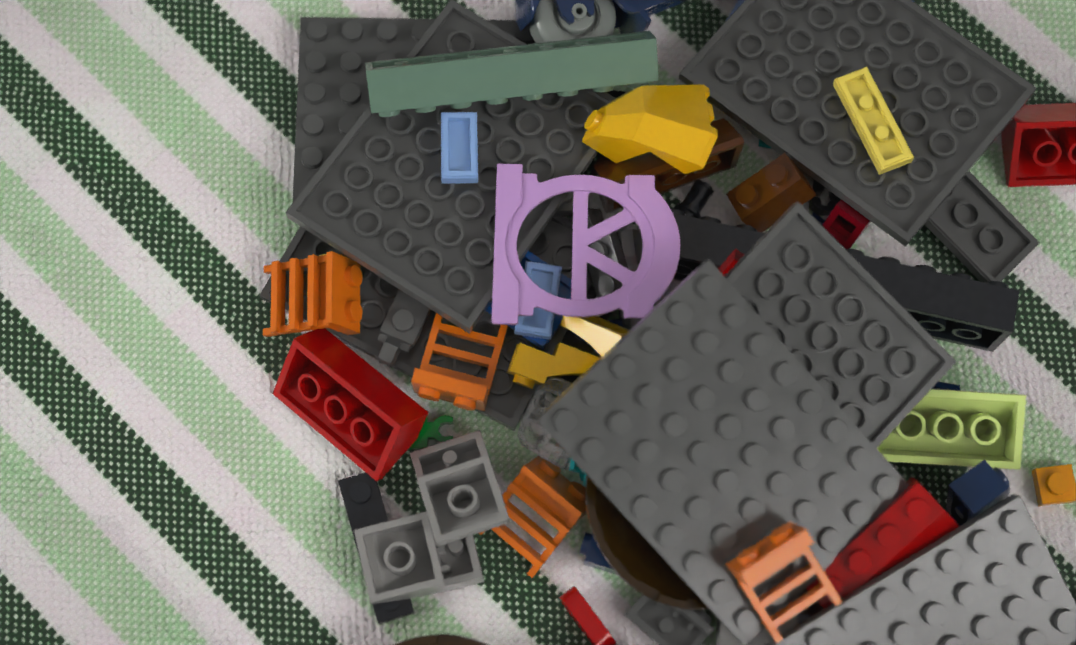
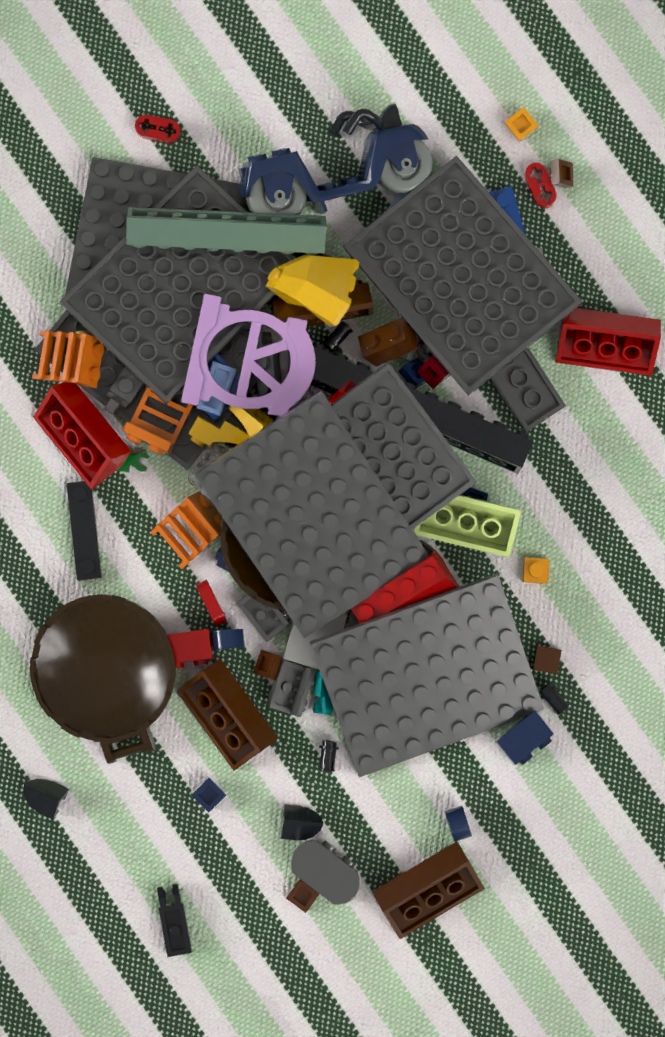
camera: 15 degrees right, 10 degrees up
light grey slope [354,511,485,604] -> none
light grey slope [410,430,510,547] -> none
light blue tile [441,112,478,184] -> none
orange plate [726,521,842,643] -> none
light yellow tile [833,67,914,175] -> none
dark blue brick [946,459,1010,526] -> none

